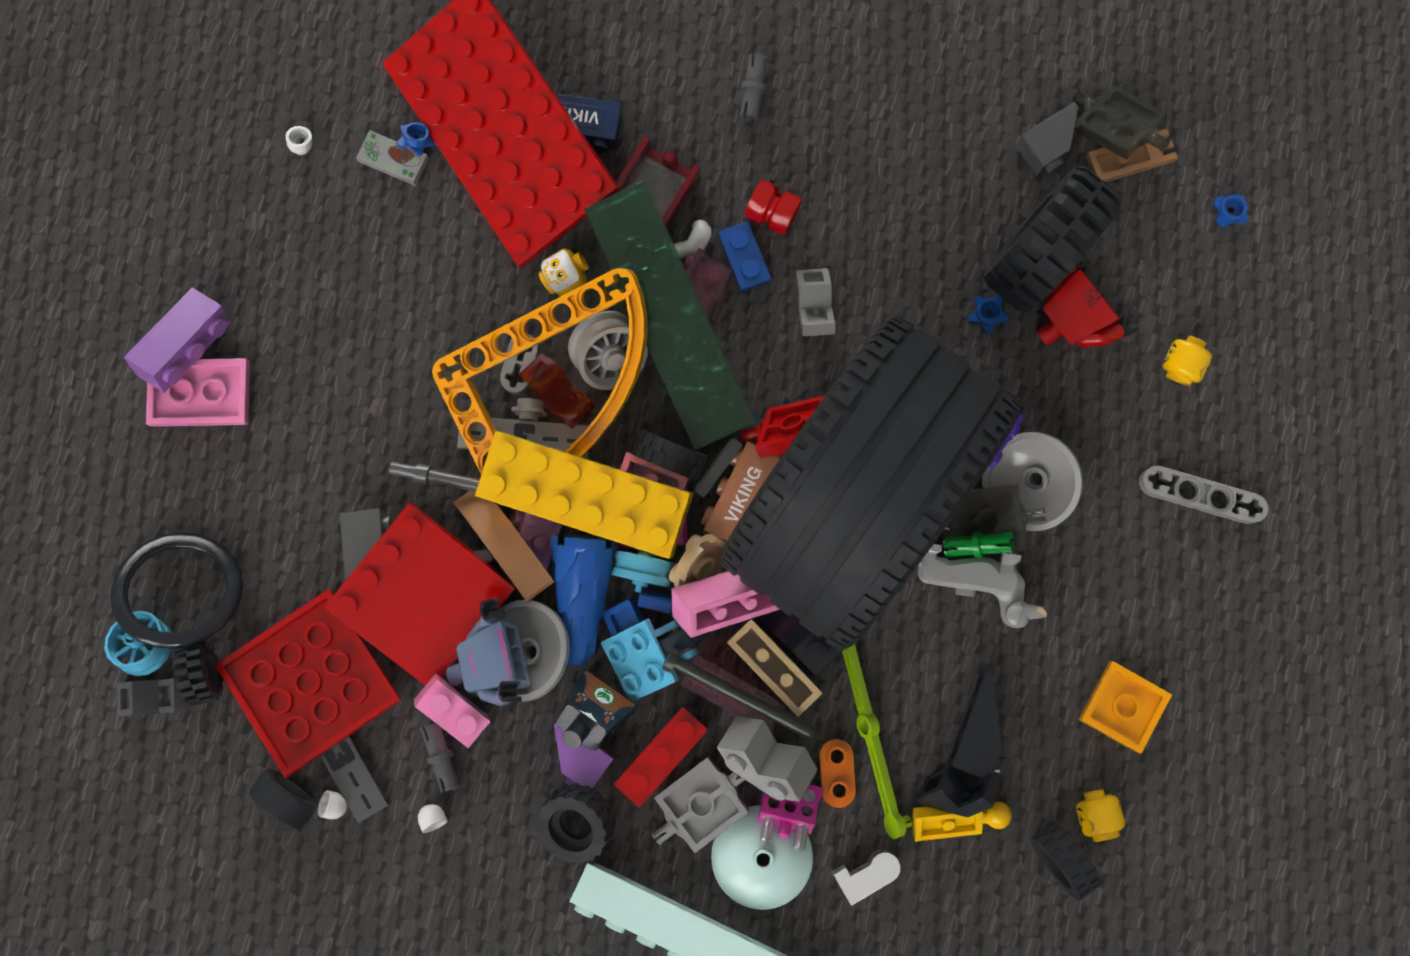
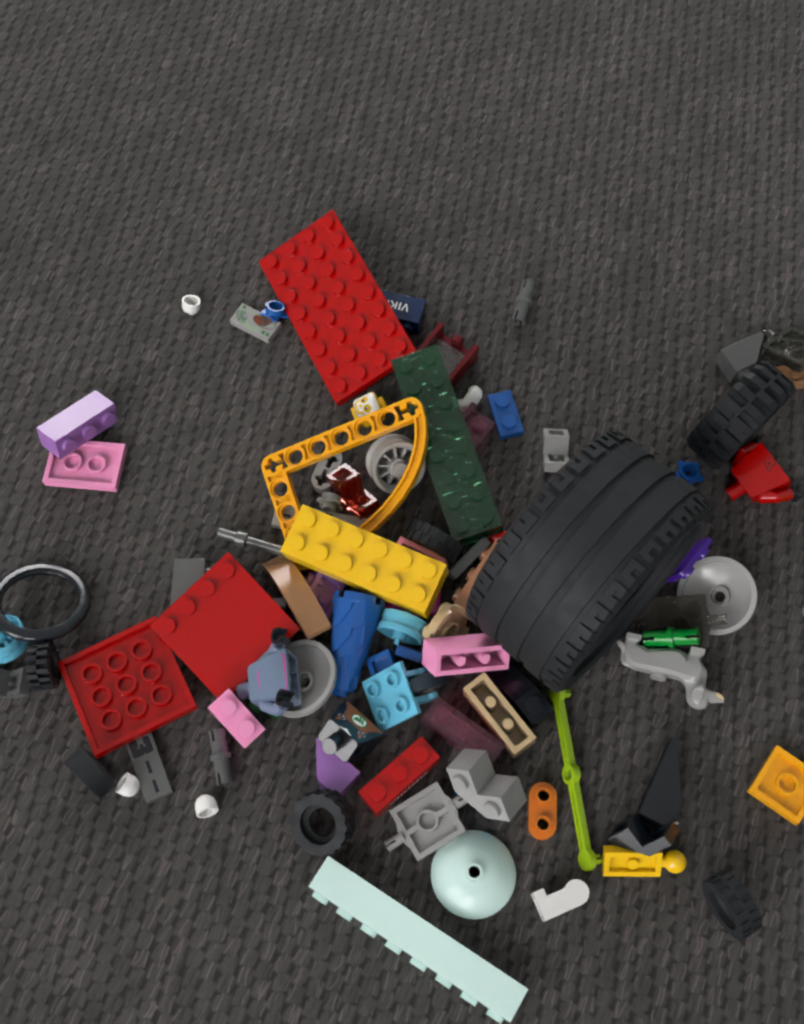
camera: 10 degrees right, 15 degrees down
pearl dark grey bar [662,647,815,738] -> none
red wheel [744,179,803,237] -> none
dark pink piece [757,784,824,851] -> none
yellow head [1076,789,1125,842] -> none

